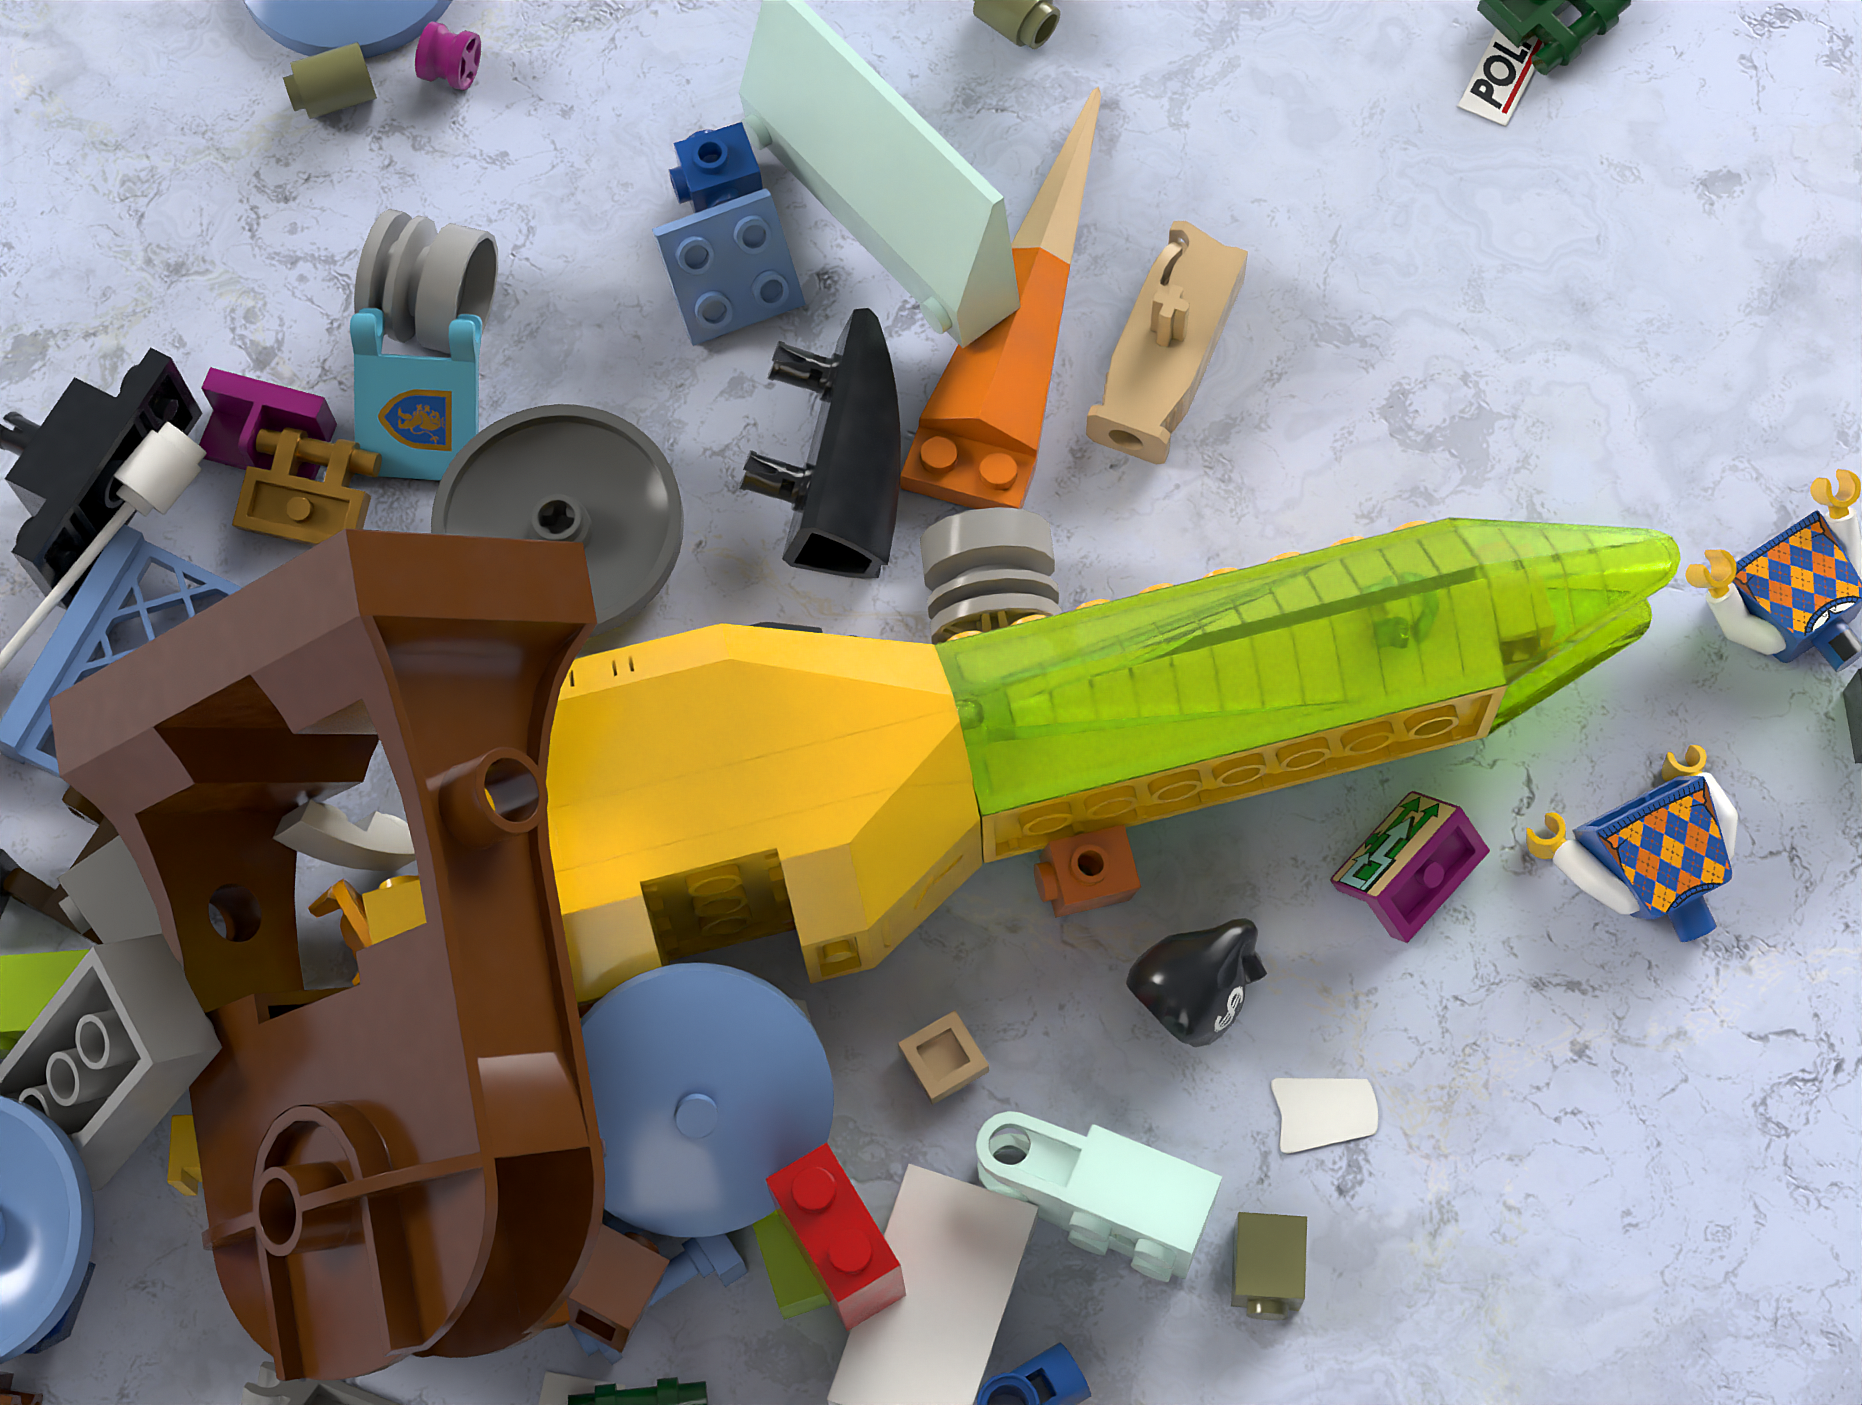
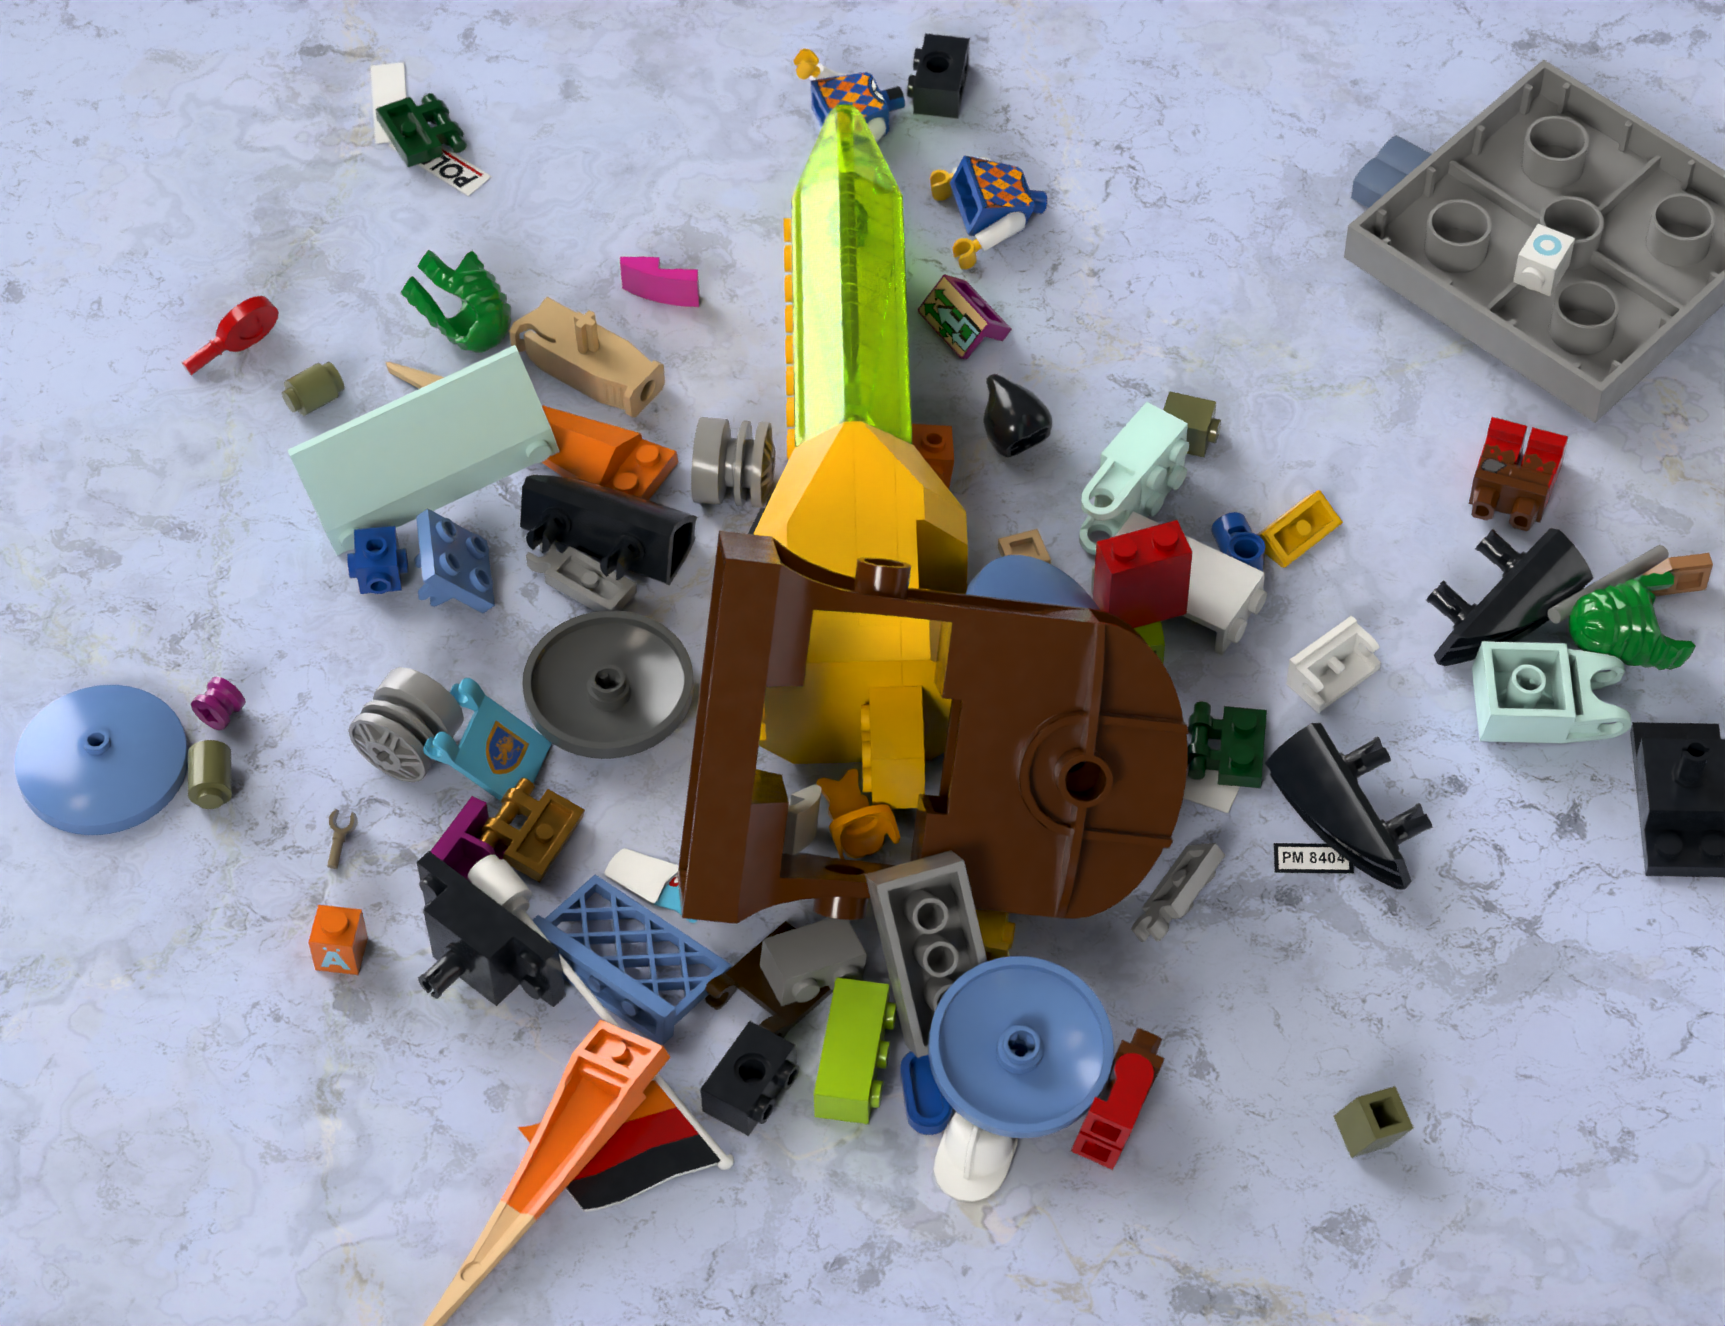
camera: 80 degrees left, 15 degrees down
white sticker [1271,1078,1378,1154] -> none
none -> orange brick [308,905,368,975]
none -> dark tan hand [327,809,358,869]
none -> green hair [401,250,511,353]
none -> light grey plate [526,543,637,612]
none -> dark pink slope [620,256,700,307]

